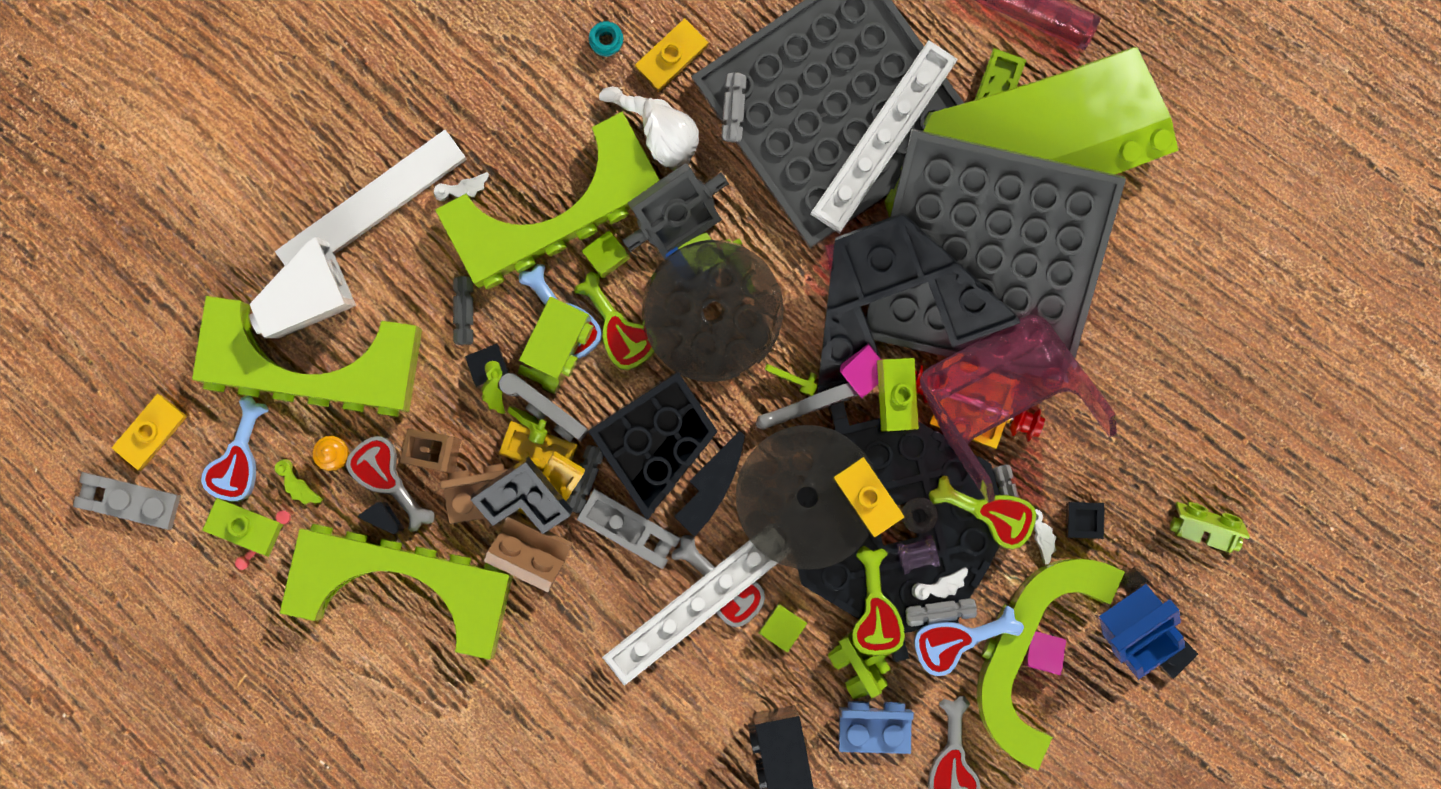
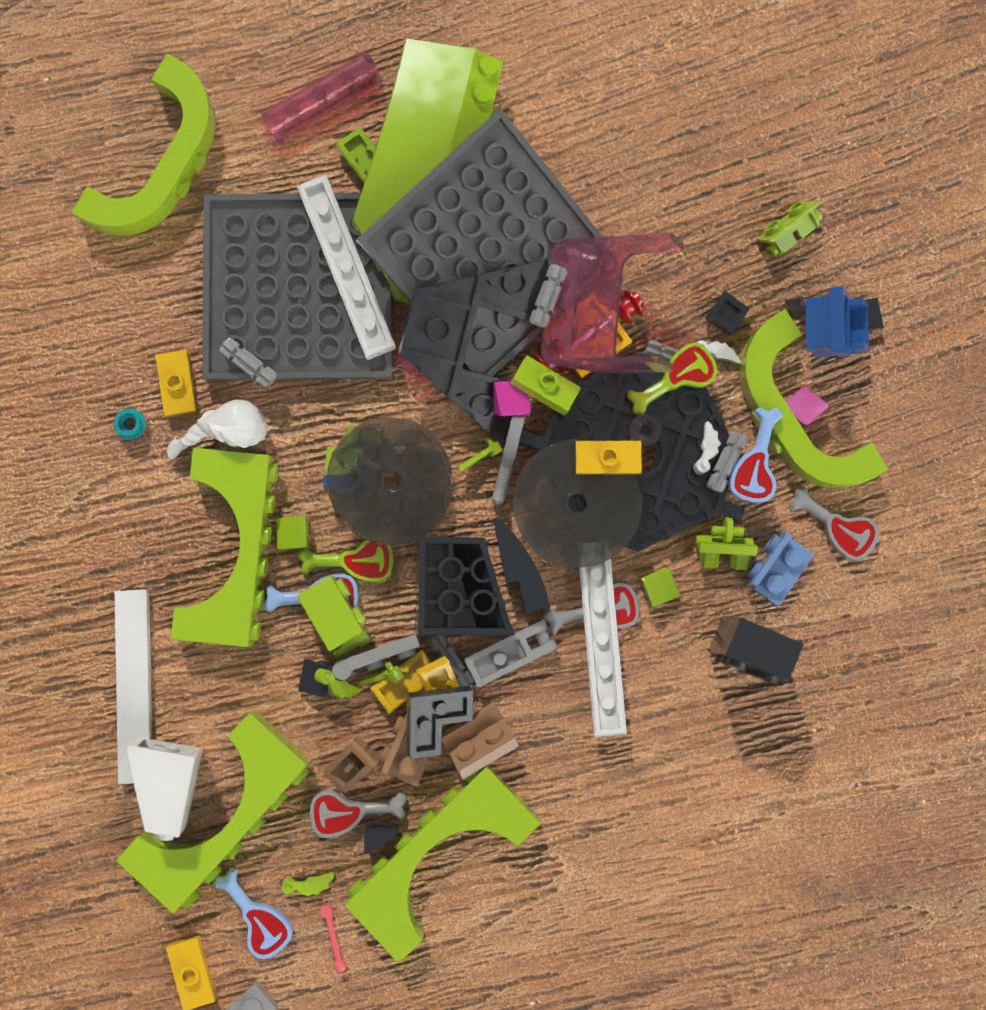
camera: 60 degrees left, 0 degrees up
lime plate [202,498,283,557] -> none
light orange plate [312,436,349,471] -> none
white piece [434,172,489,201] -> none
dark grey axle [453,276,473,345] -> none
dark grey plate [622,163,729,259] -> none
lime piece [852,546,905,656] -> none
clear purple bush [896,535,940,574] -> none
none -> light grey axle [529,264,567,328]

